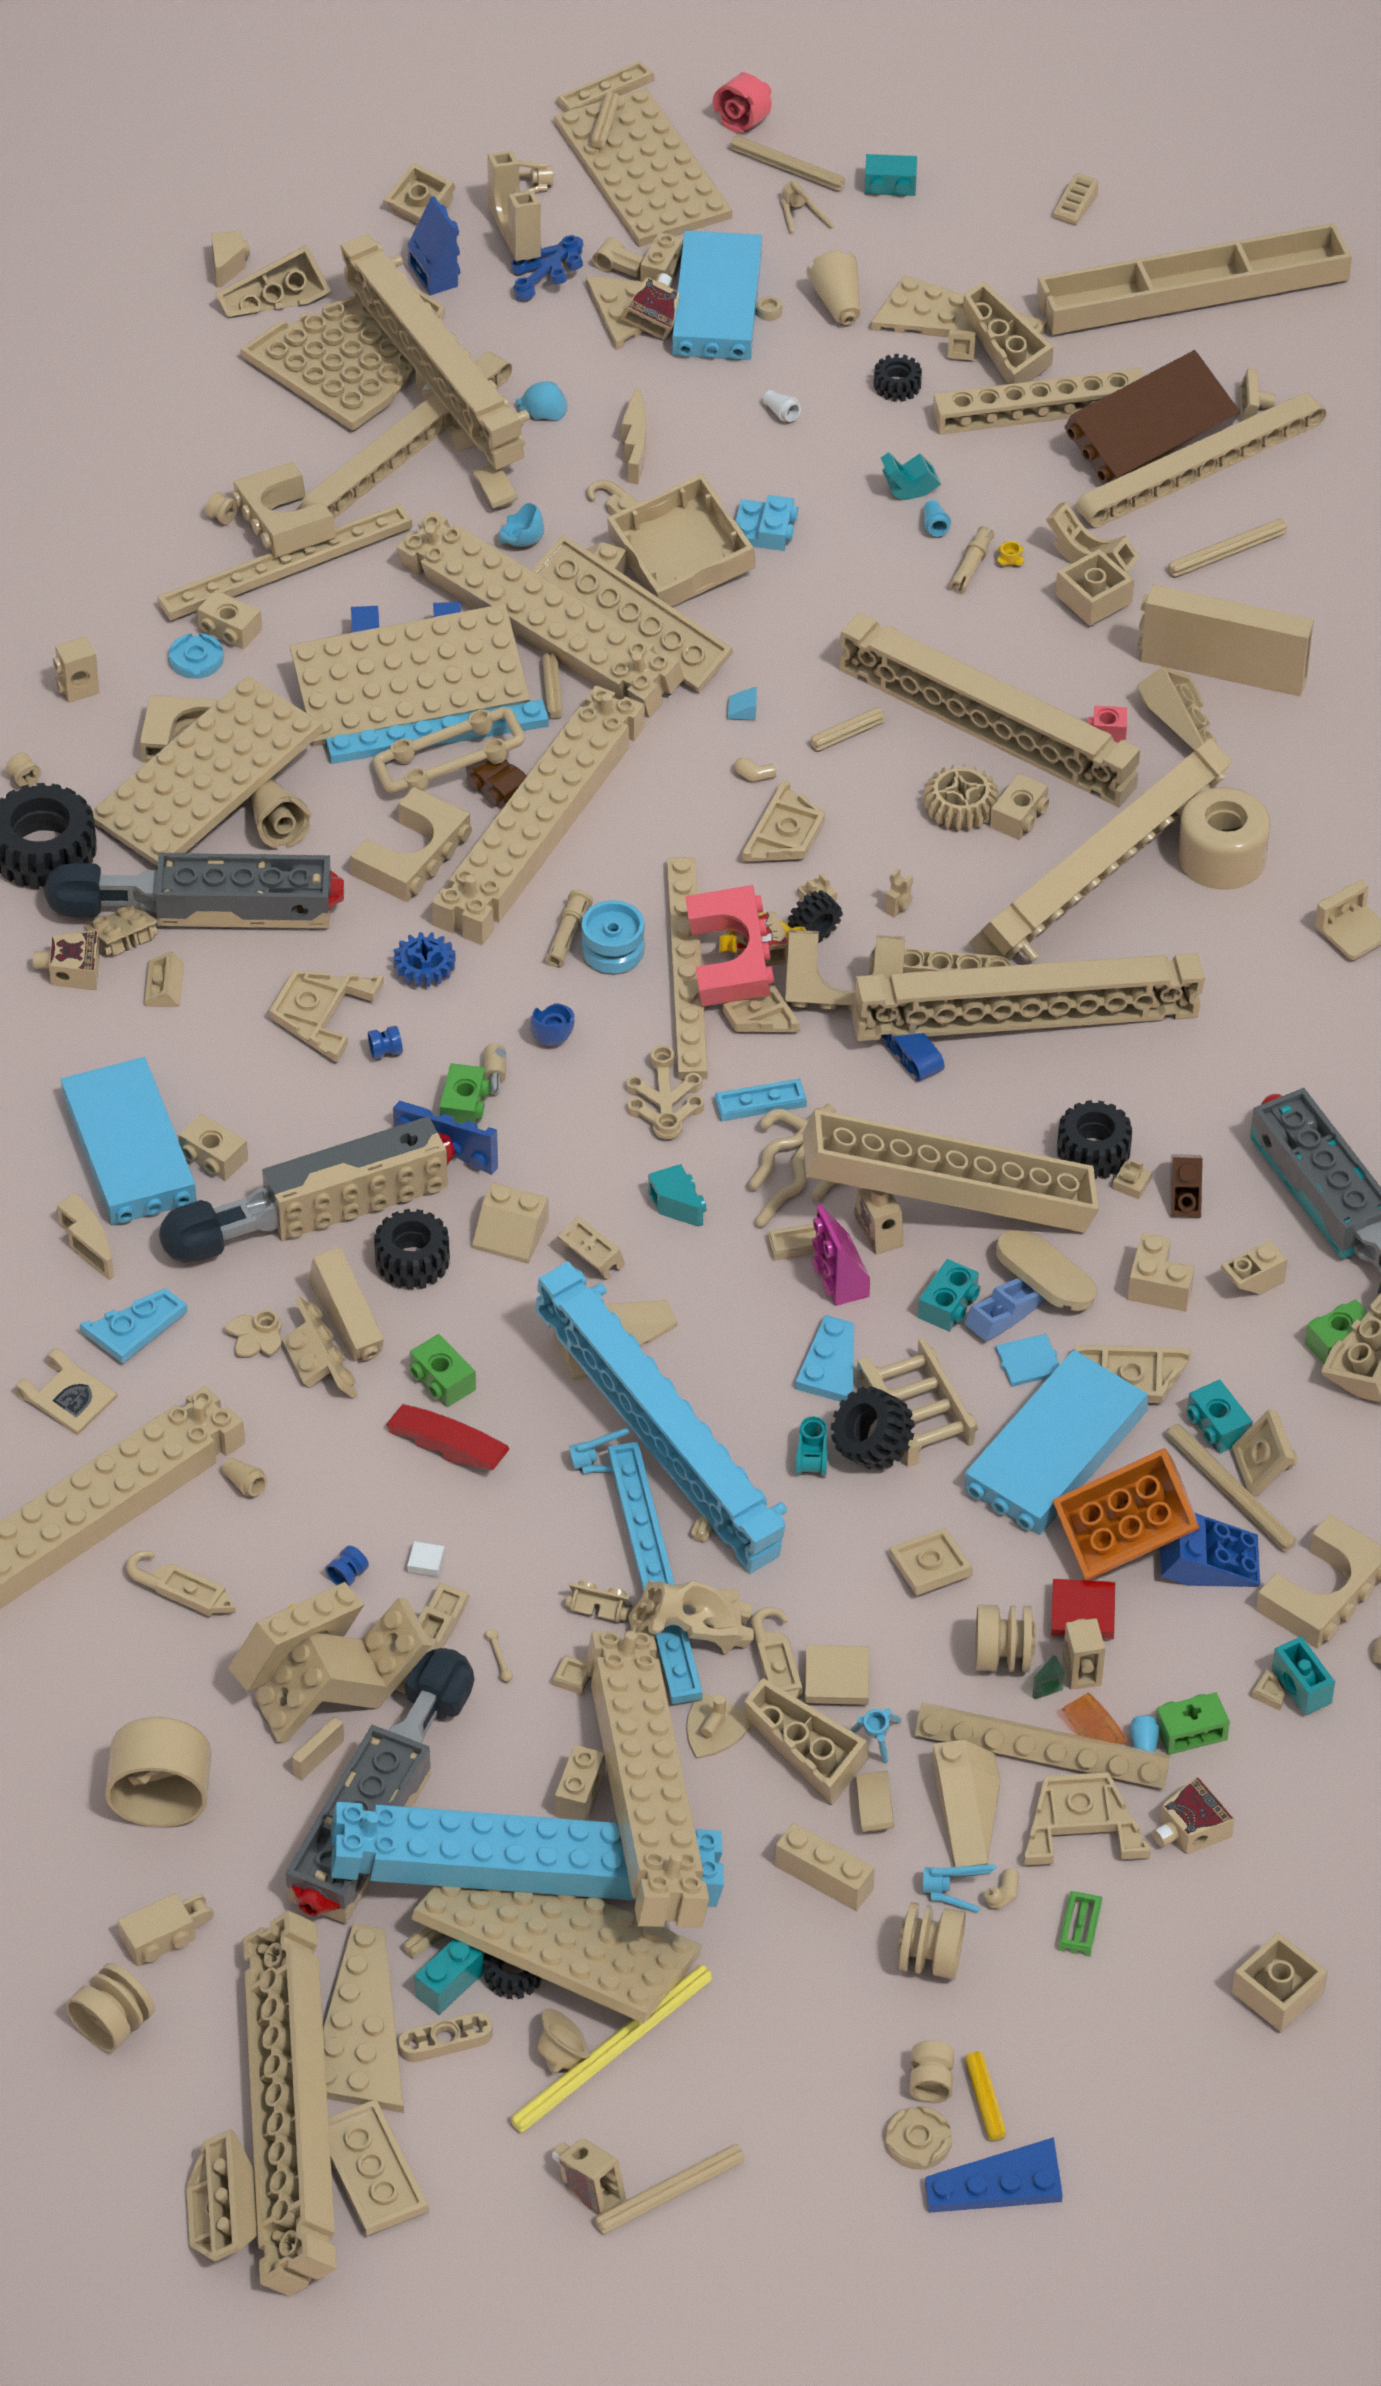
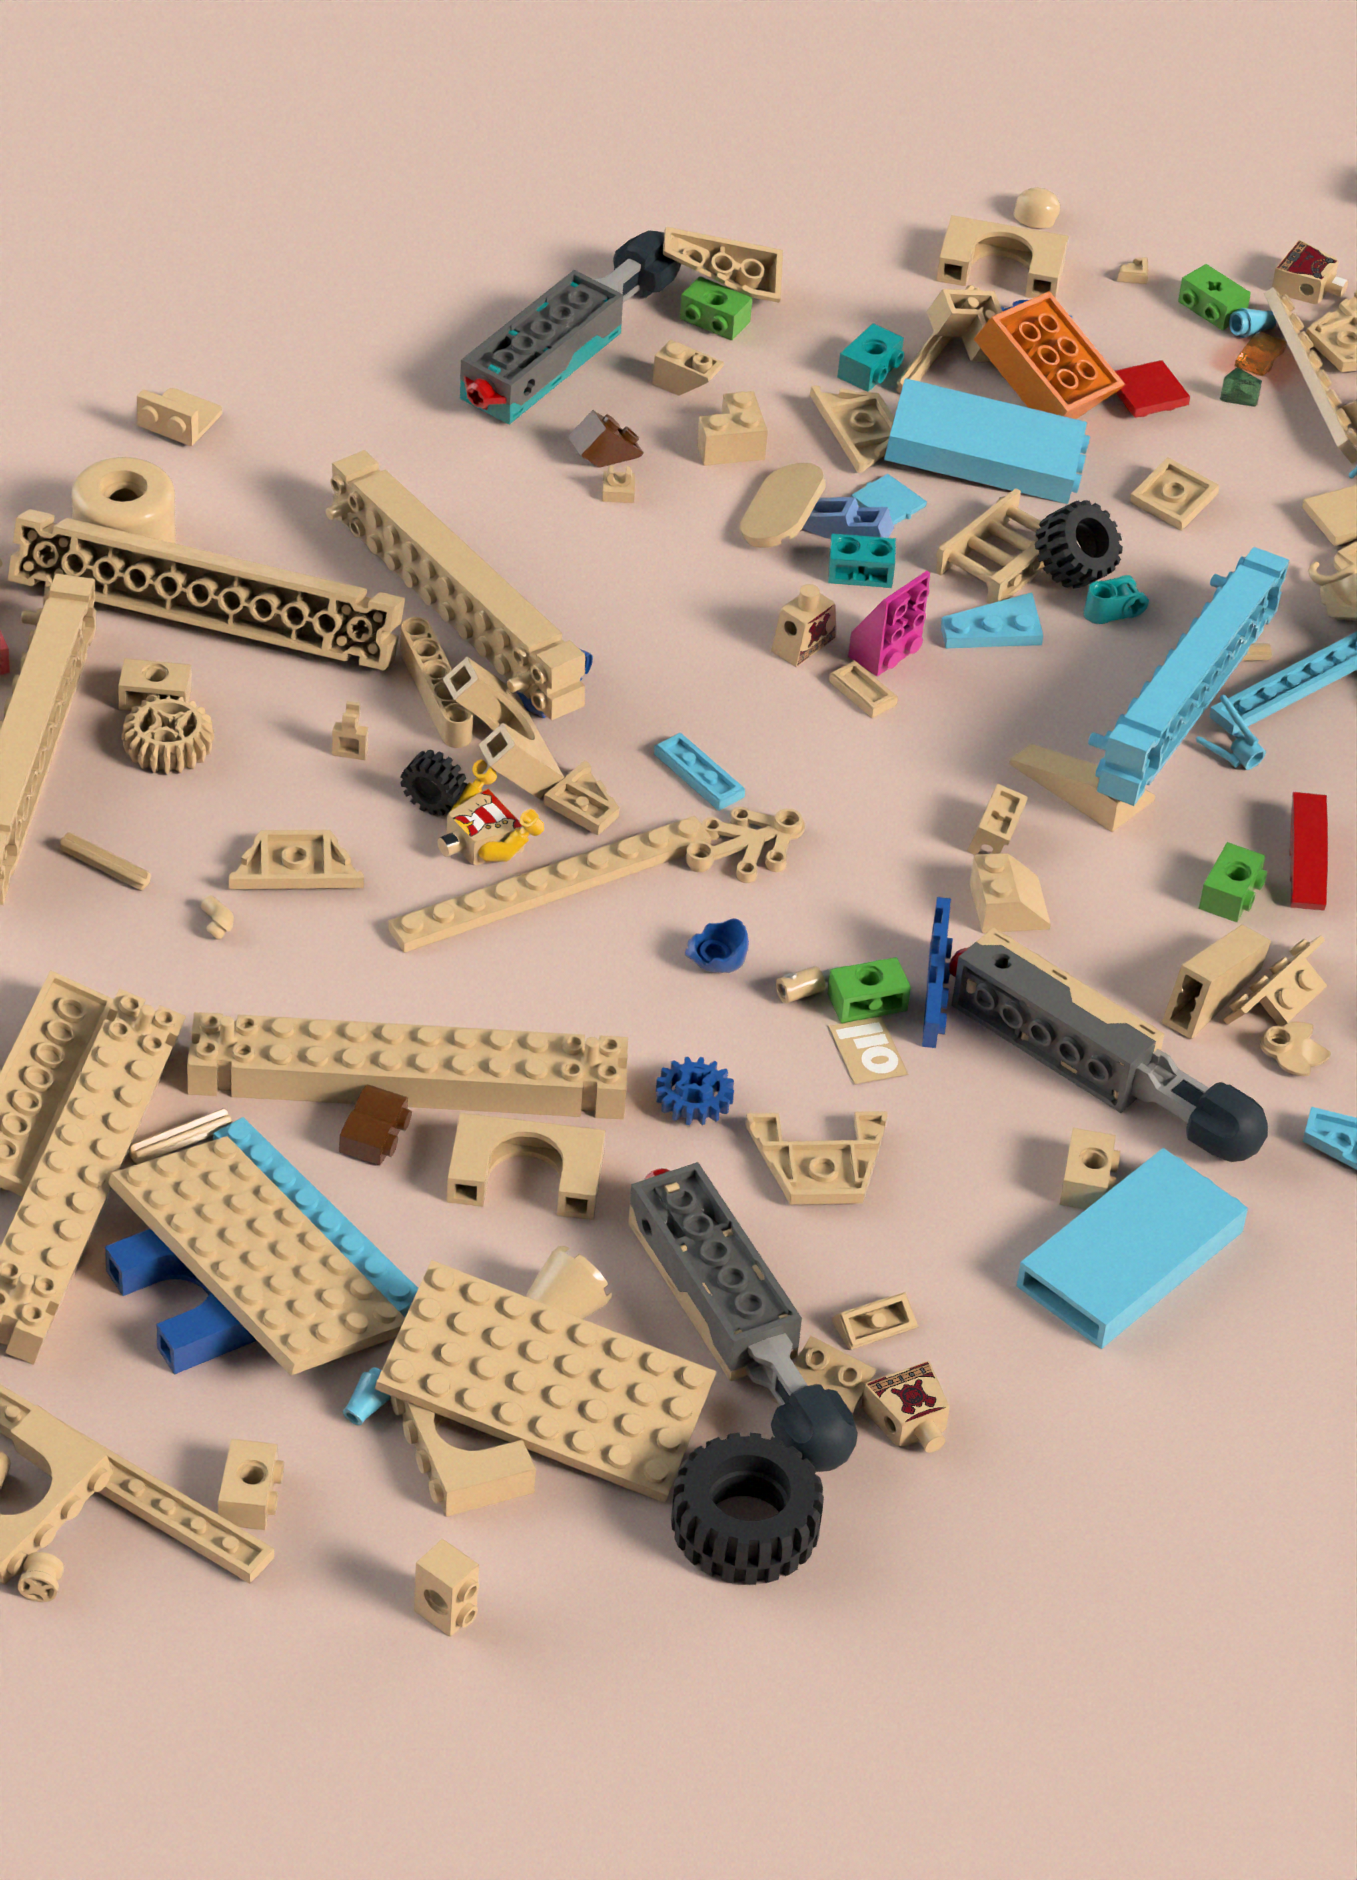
camera: 120 degrees left, 5 degrees down
tan wheel [5,752,41,787] -> none
tan slope [57,1193,114,1280] -> none
medium azure tile [169,633,224,679] -> none
blue wheel [367,1025,403,1060] -> none
tan bar [373,707,525,793] -> none
black tyre [374,1209,450,1290] -> none
tan pin [546,889,593,967] -> none
medium azure wheel [581,900,645,974] -> none
teal slope [648,1164,707,1227] -> none
coral arch [685,885,775,1007] -> none
medium azure slope [728,687,757,720] -> none
tan plant [748,1103,839,1228] -> none
tan tile [797,873,837,901] -> none
tan brick [802,1109,1099,1233] -> none
tan wheel [975,1604,1036,1672] -> none
black tyre [1057,1100,1132,1179] -> none
tan brick [1063,1618,1105,1690] -> none
tan tile [1232,1409,1298,1496] -> none
teal brick [1272,1636,1335,1716] -> none
none -> sticker [829,1016,909,1084]
none -> tan brick [927,289,1003,362]

